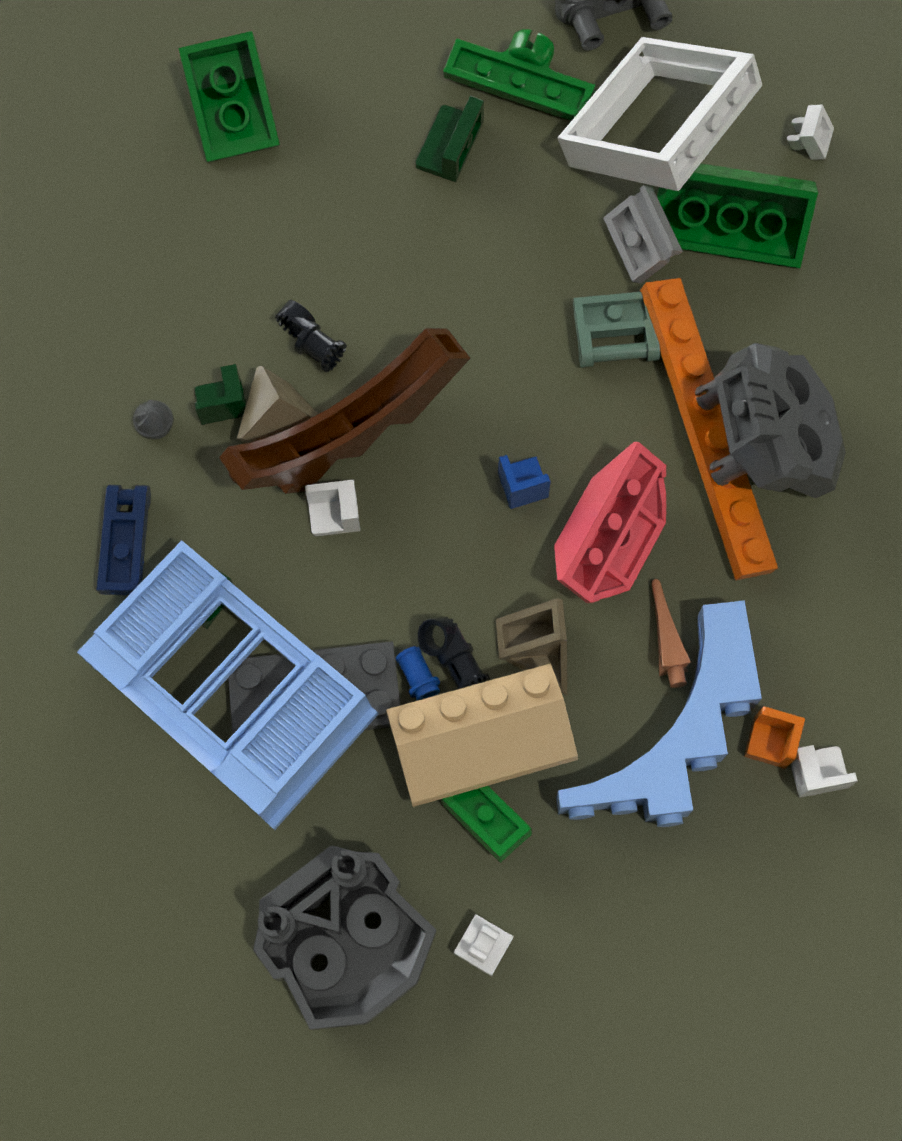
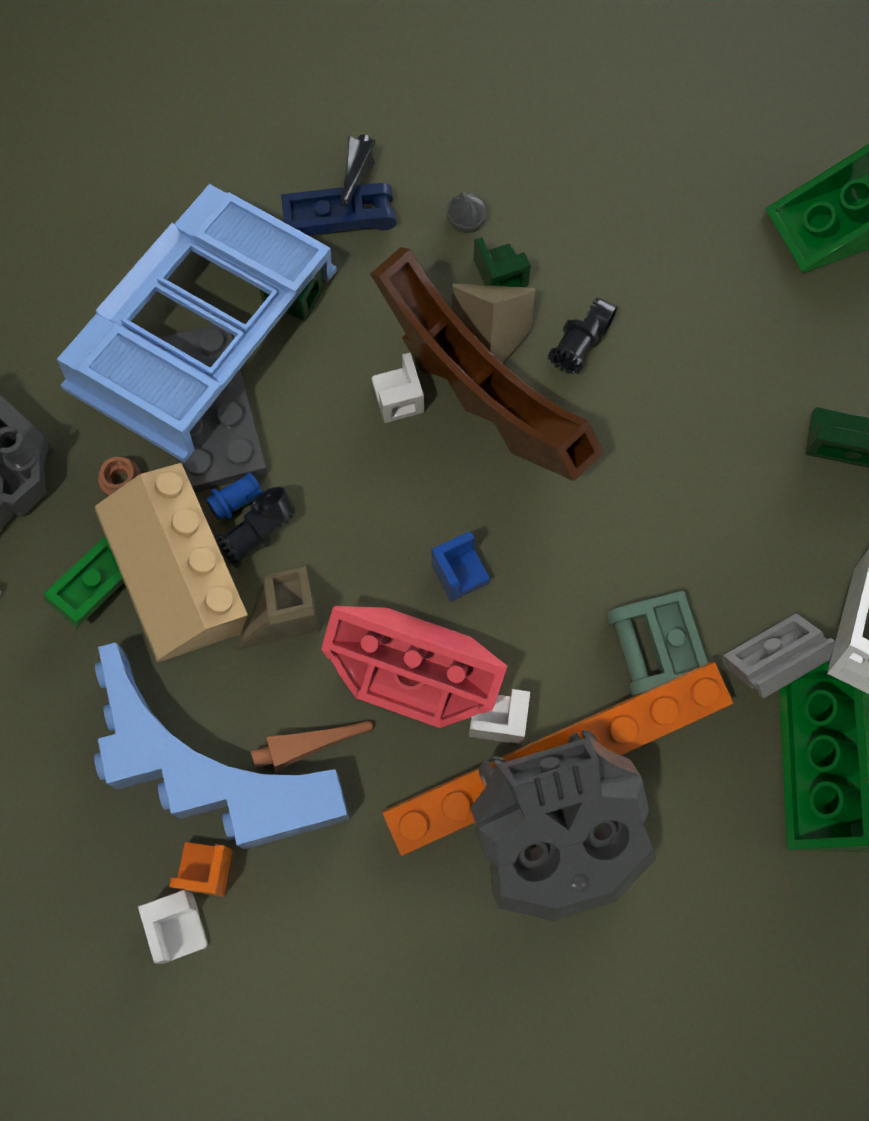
camera: 80 degrees right, 0 degrees up
none -> nougat plate [98,457,141,496]
none -> black piece [340,134,376,207]
none -> white panel [469,689,530,744]

